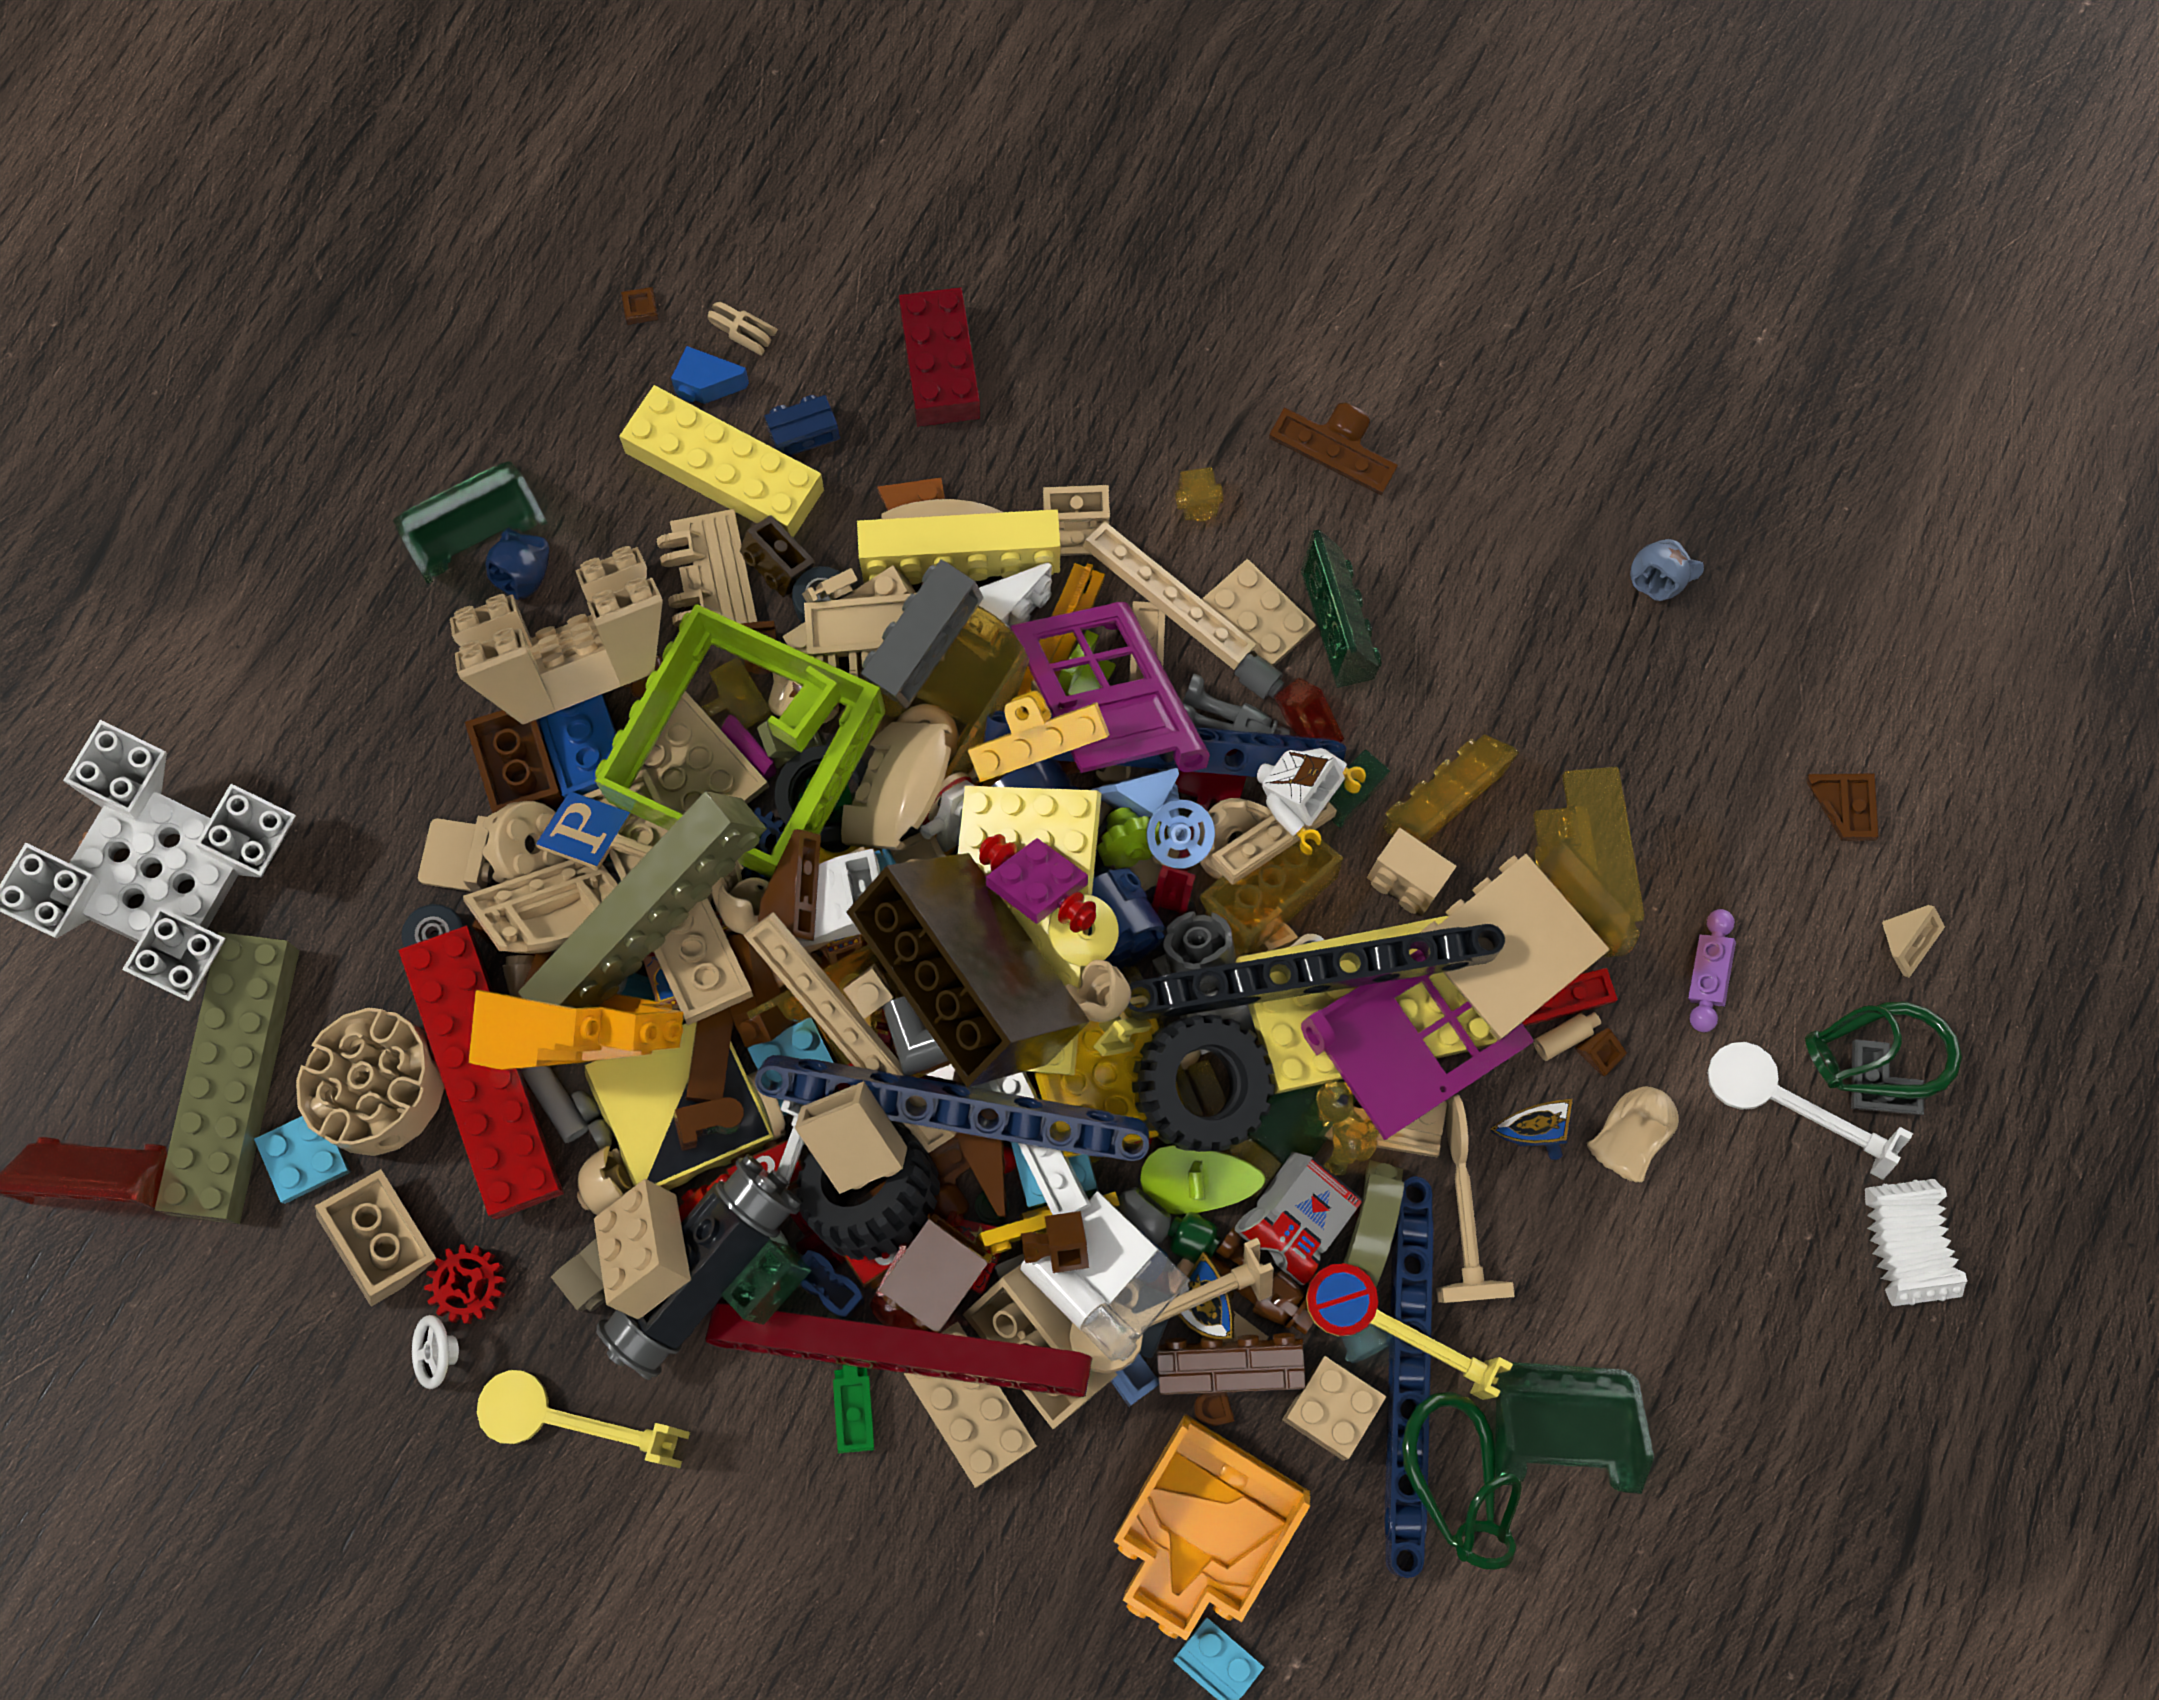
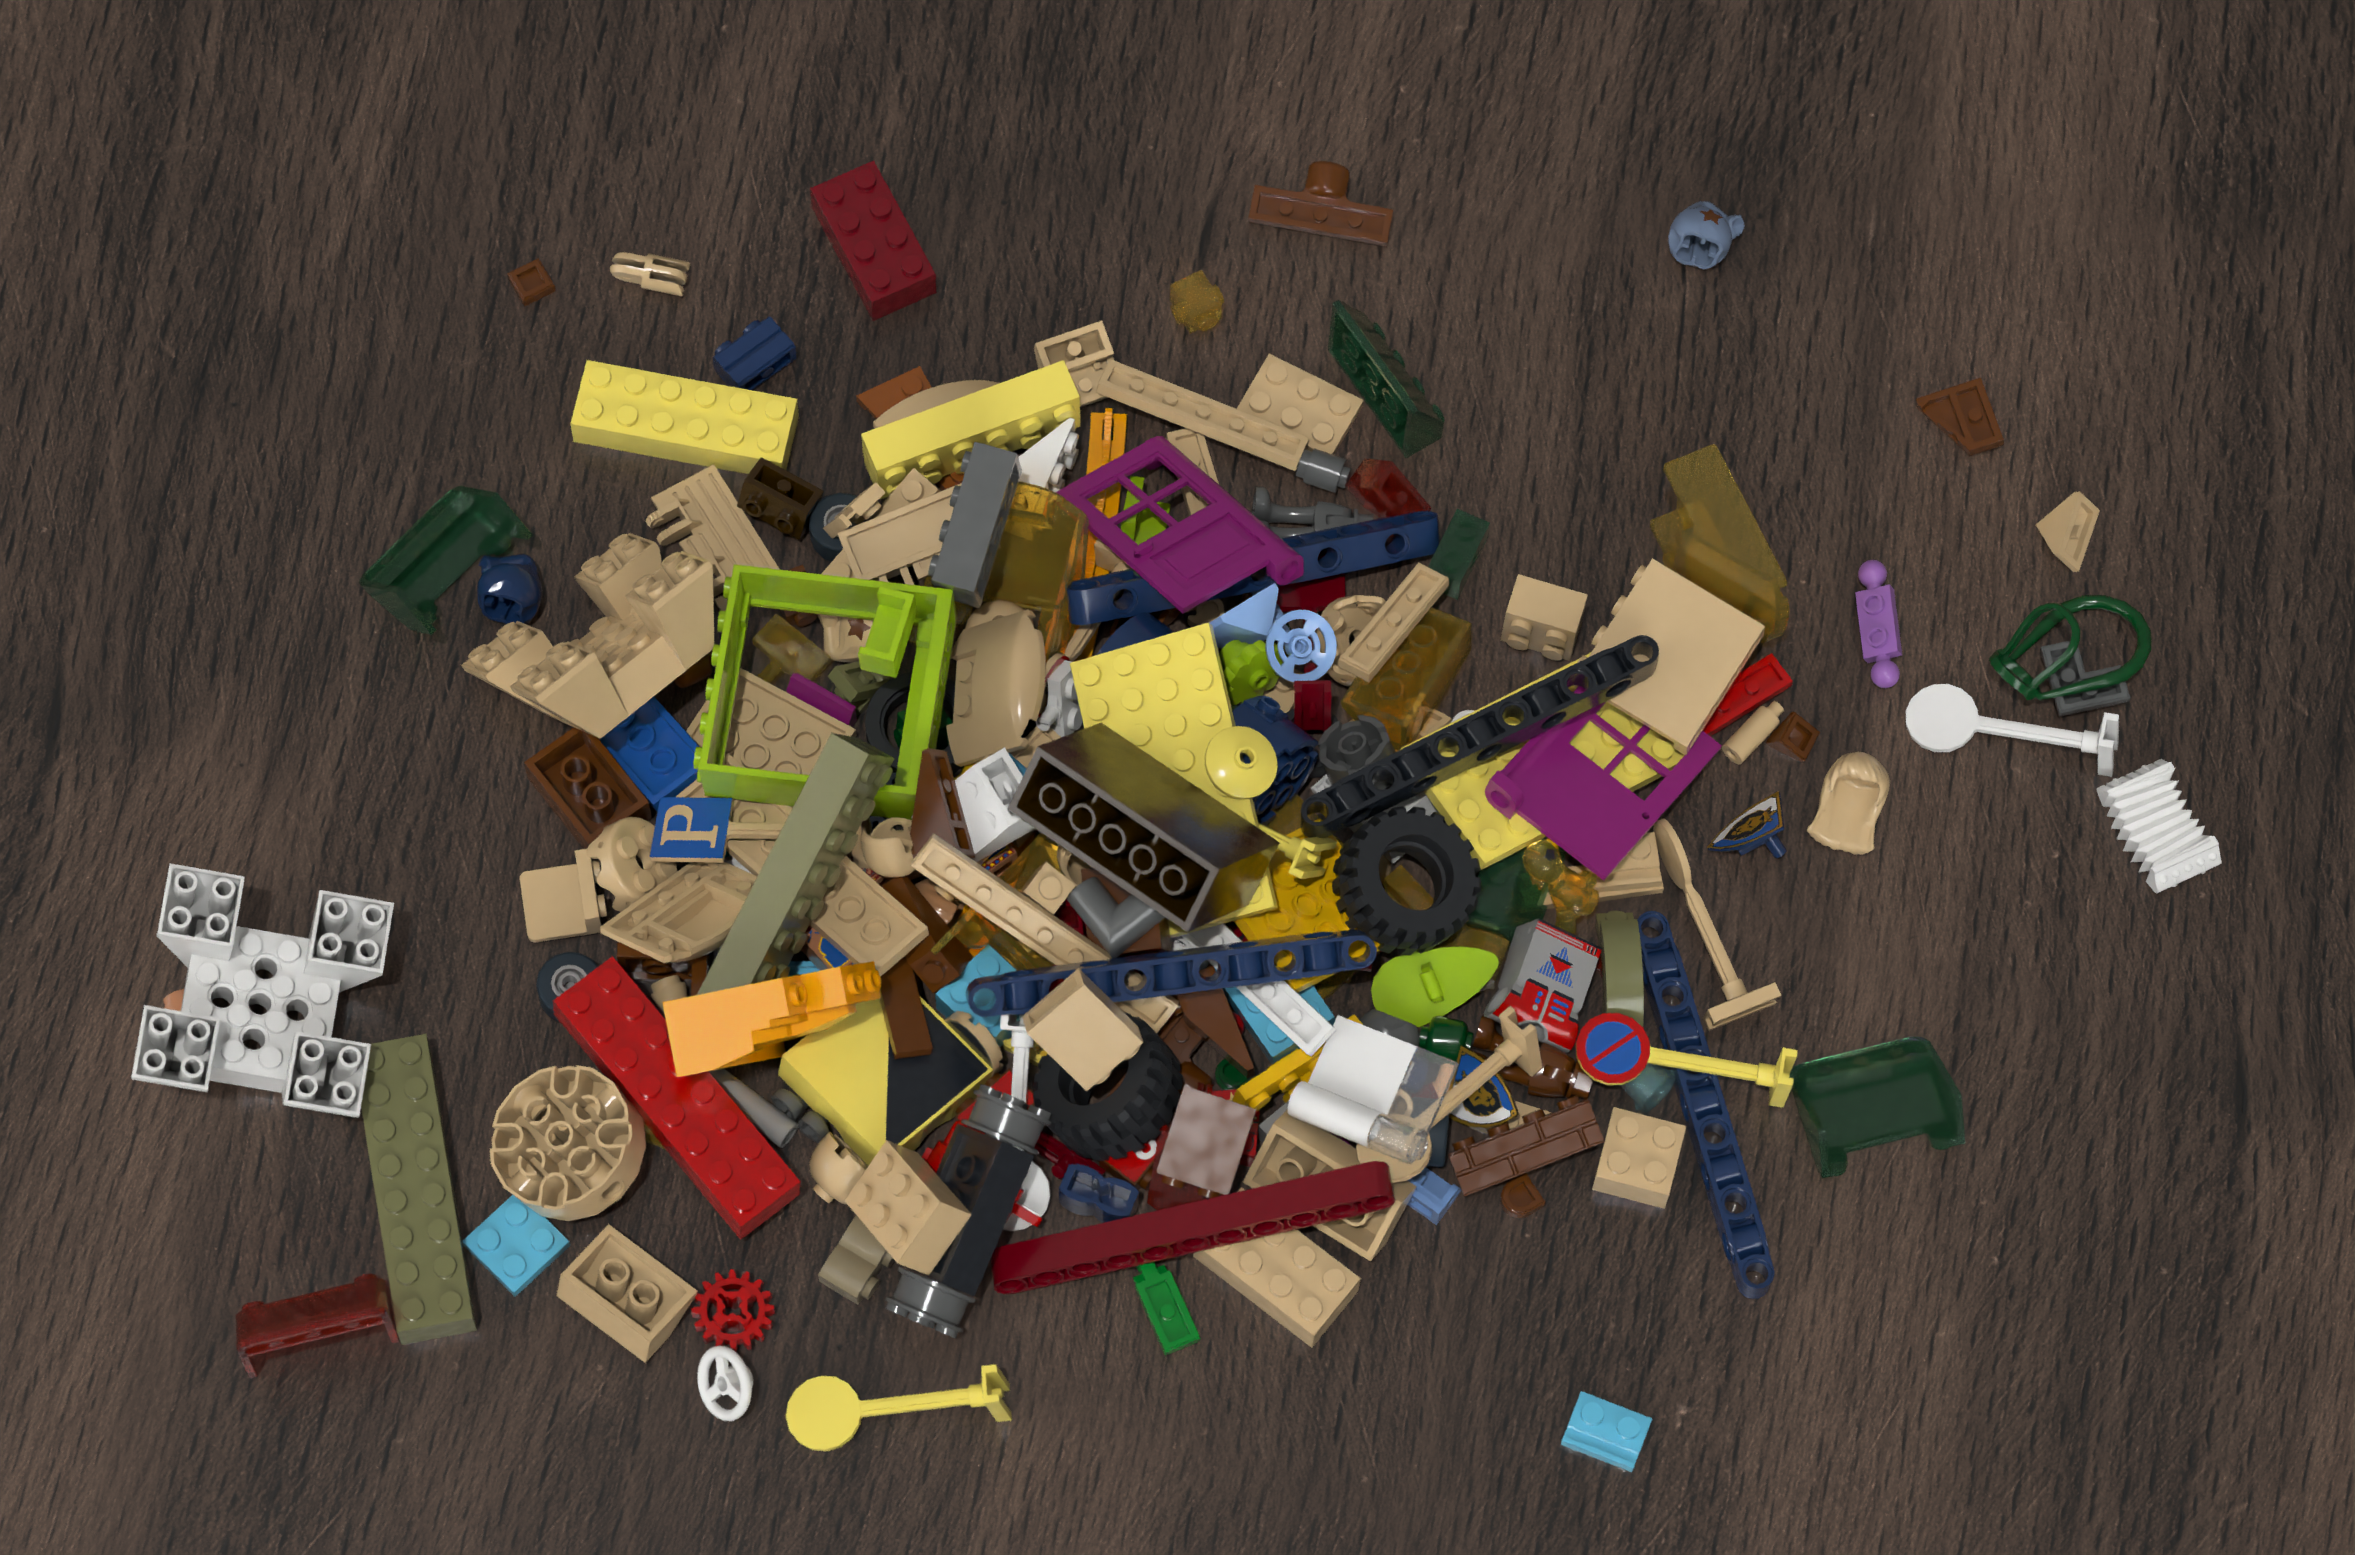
camera: 15 degrees left, 5 degrees down
blue slope [671,346,749,404] -> none
reddish brown leg [673,1097,744,1151] -> none
clear green brick [721,1240,812,1325] -> none
yellow plate [968,690,1110,782] -> none
magenta plate [979,834,1096,933] -> none
reddish brown brick [1021,1211,1089,1273] -> none
tan helmet [1065,959,1131,1022] -> none
light orange panel [1114,1414,1310,1641] -> none
white torso [1257,748,1366,855] -> none
clear yellow slope [1383,734,1519,844] -> none
dark green animal [1402,1391,1522,1570] -> none

